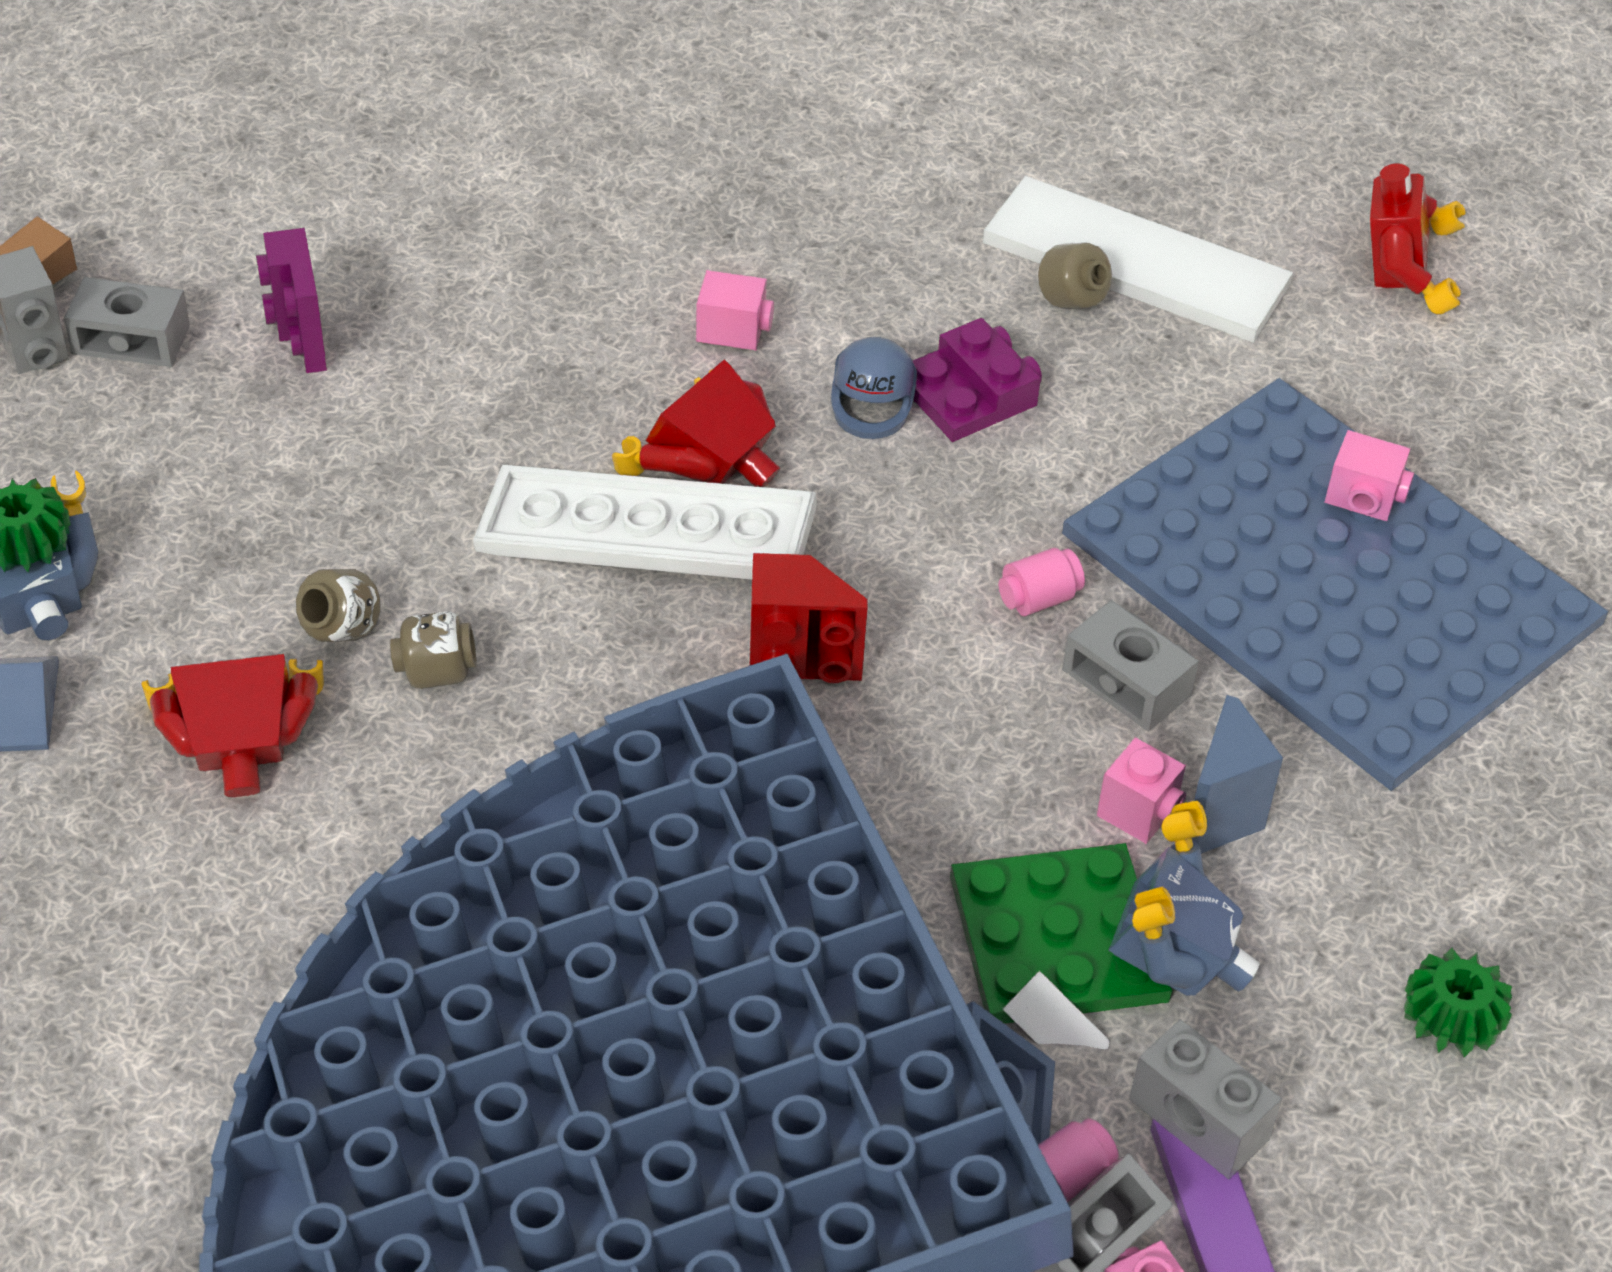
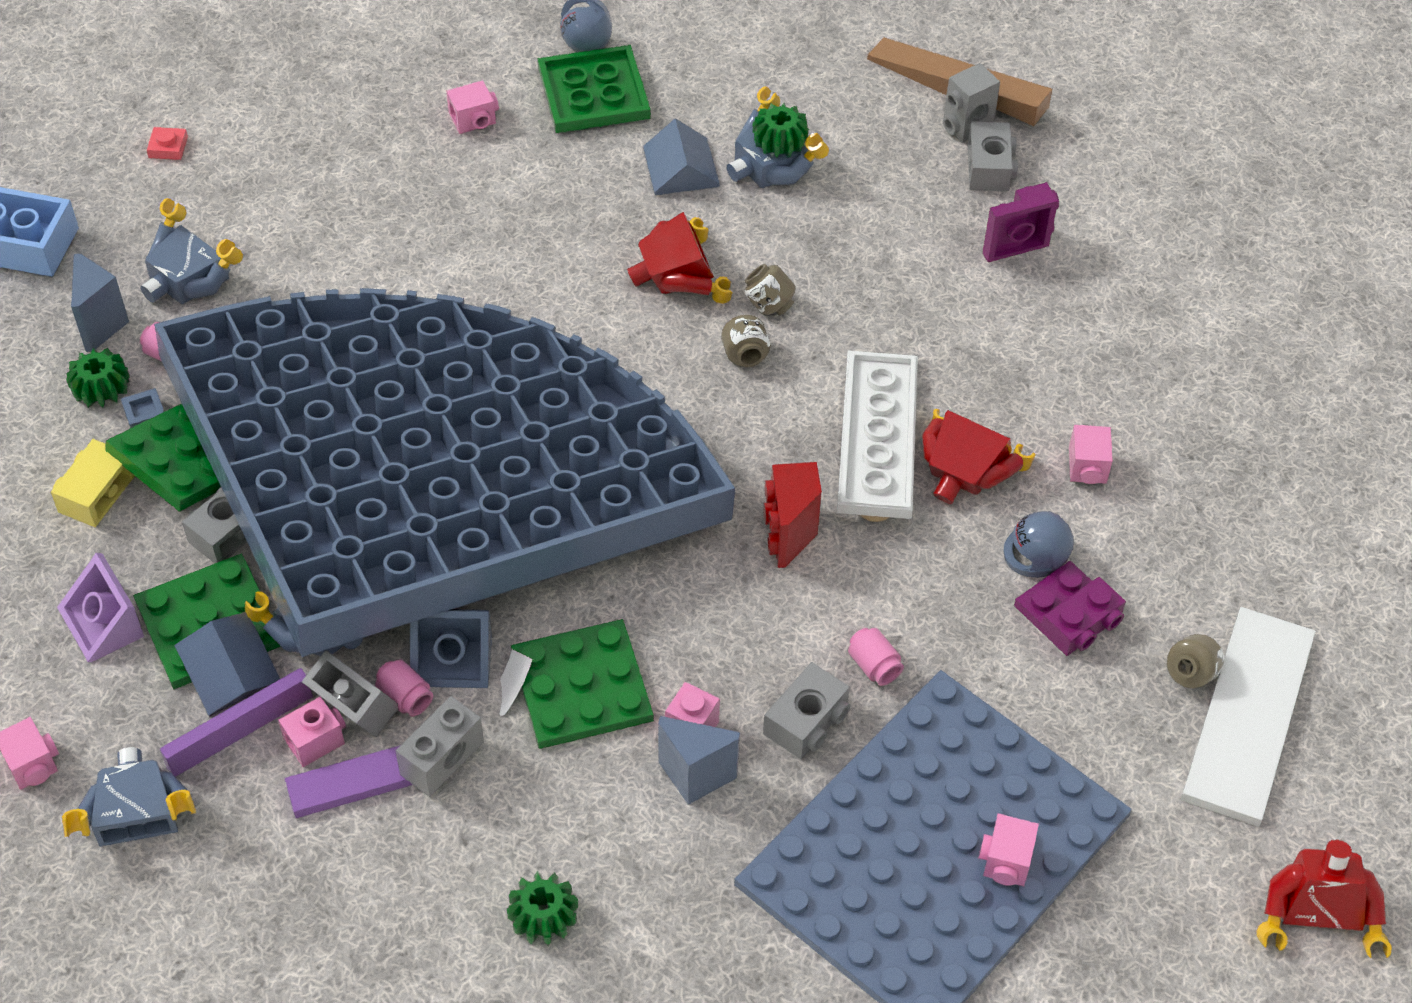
camera: 85 degrees right, 5 degrees up
sand blue torso [1109,801,1260,996] -> none

